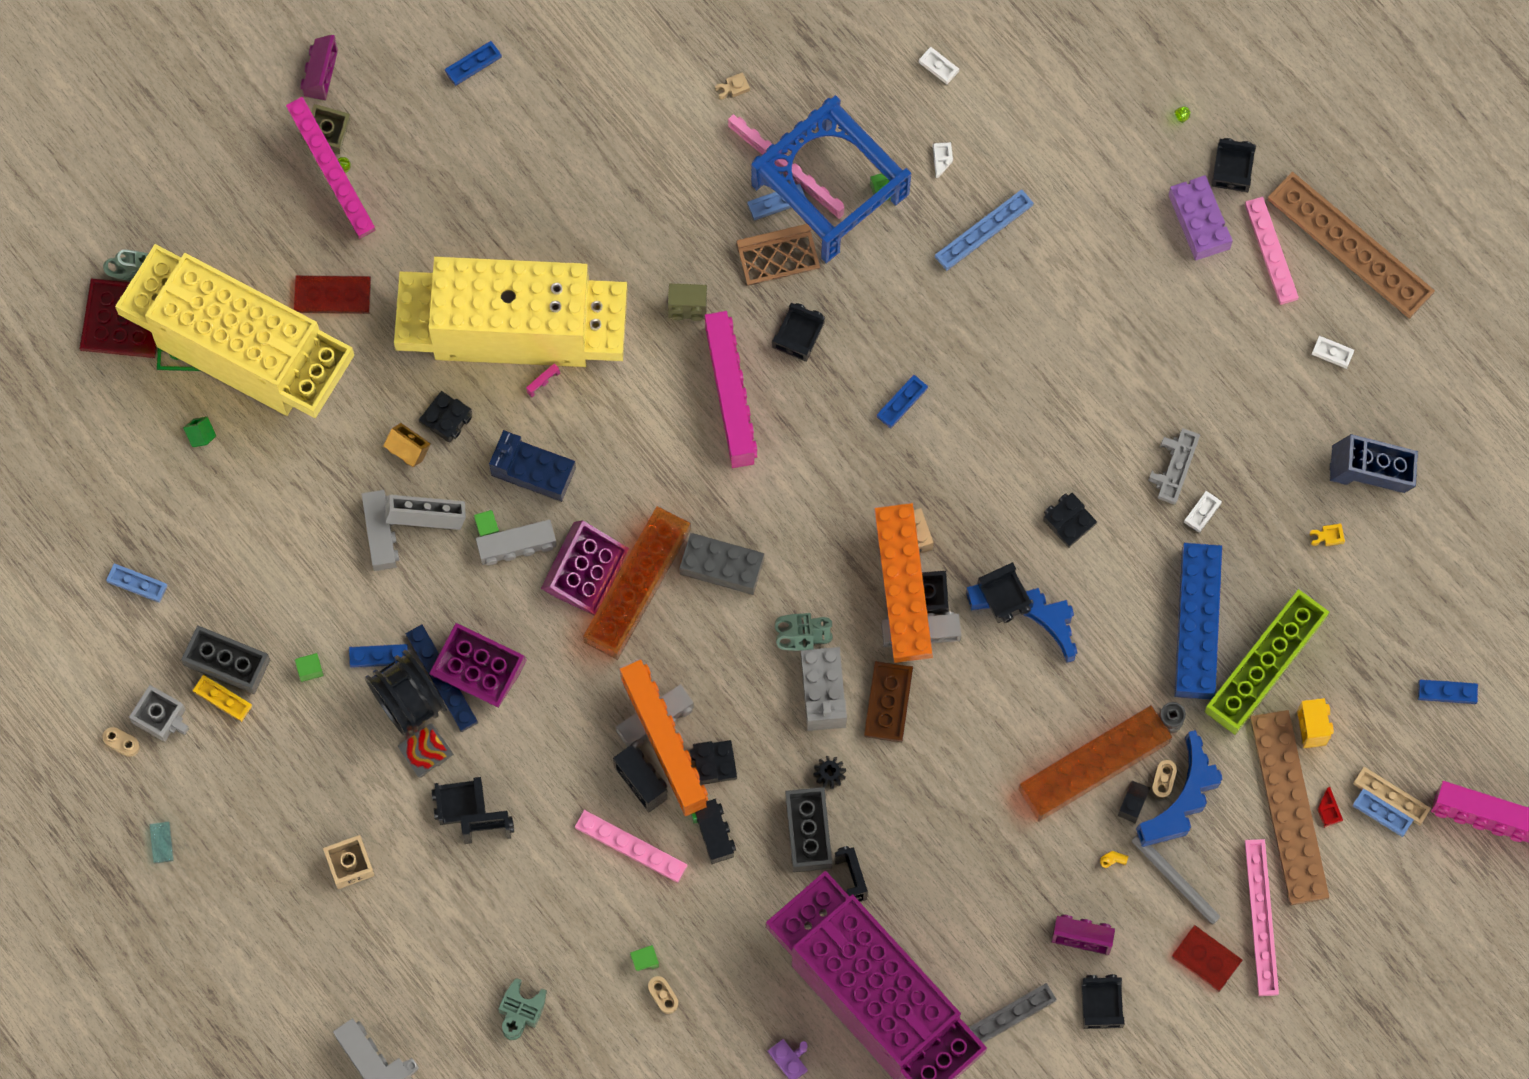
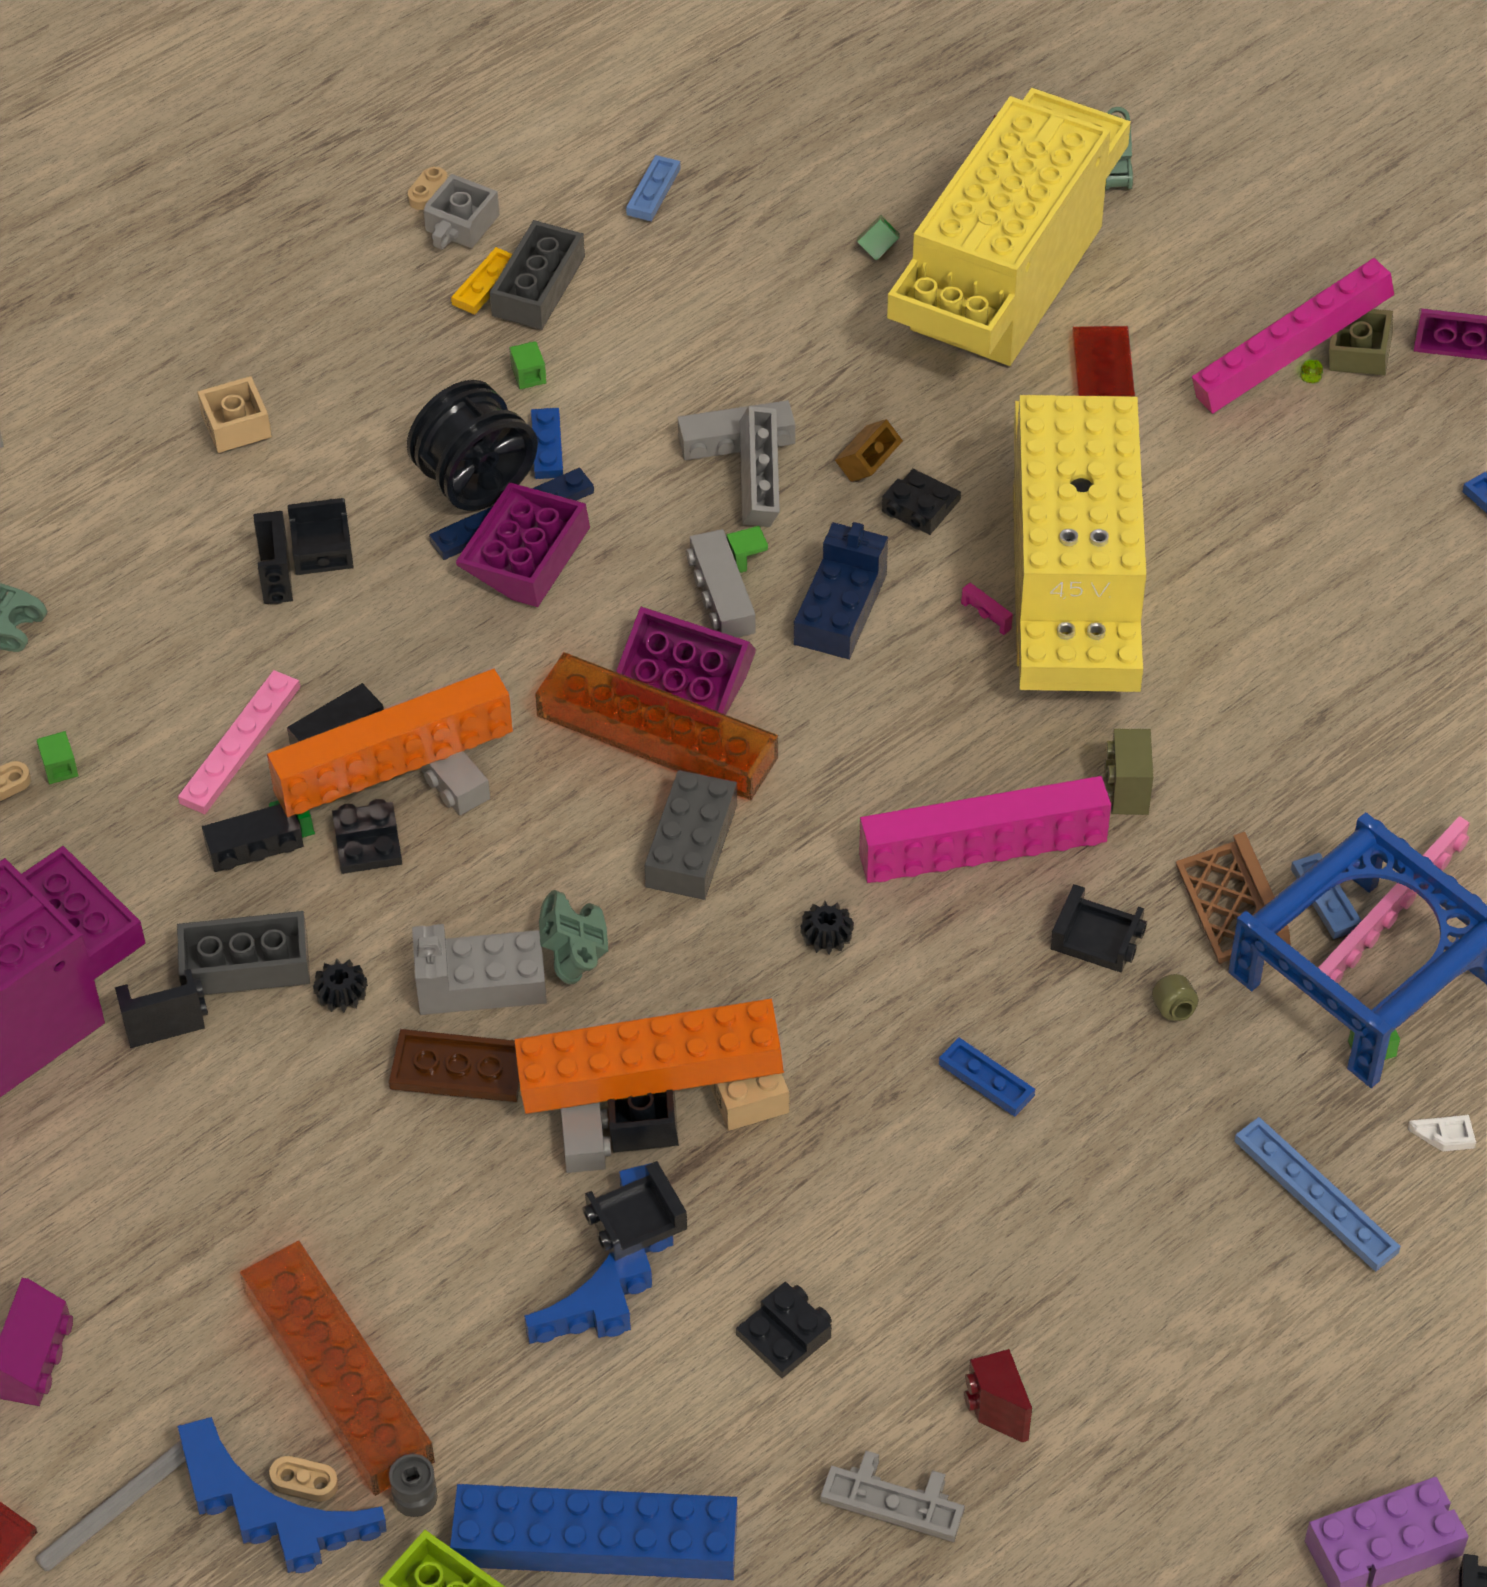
camera: 90 degrees right, 20 degrees down
clear light blue tile [150,822,174,864] -> none
slope [398,723,454,778] -> none
yellow arm [1100,851,1129,868] -> none
black slope [1118,780,1150,824] -> none
white plate [1184,491,1222,533] -> none
none -> black gear [800,901,854,955]
none -> dark red slope [964,1349,1032,1443]
none -> olive head [1152,974,1199,1021]

